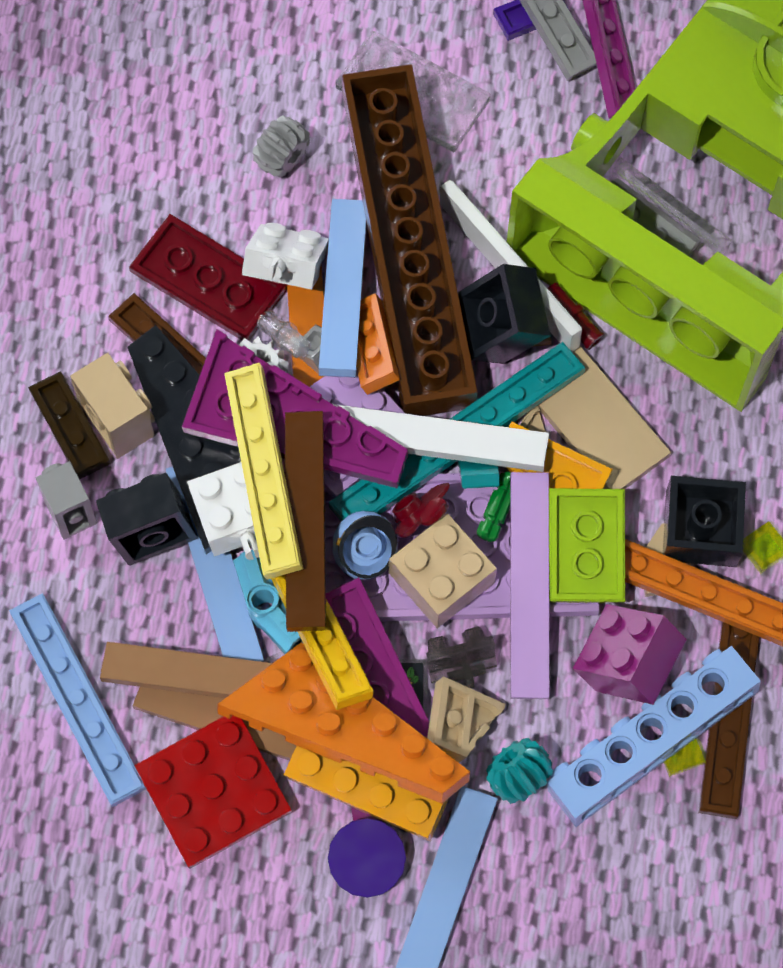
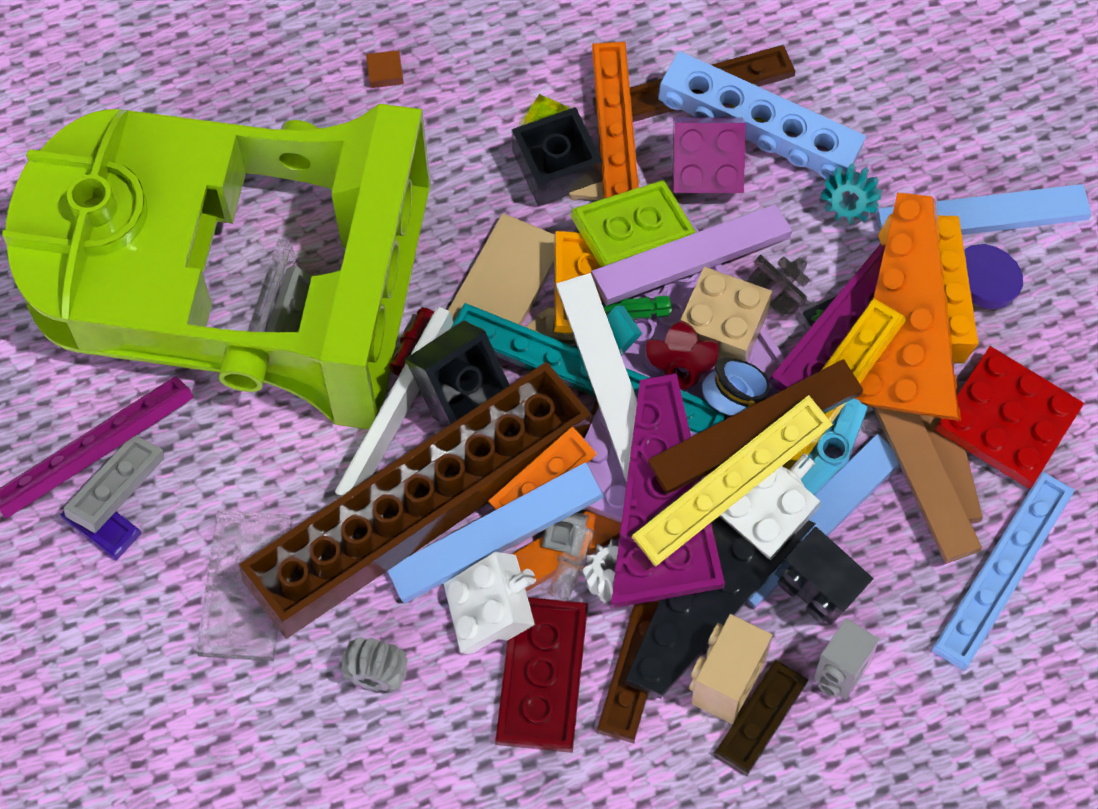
camera: 115 degrees left, 5 degrees down
tan wing [427,677,505,762] -> none

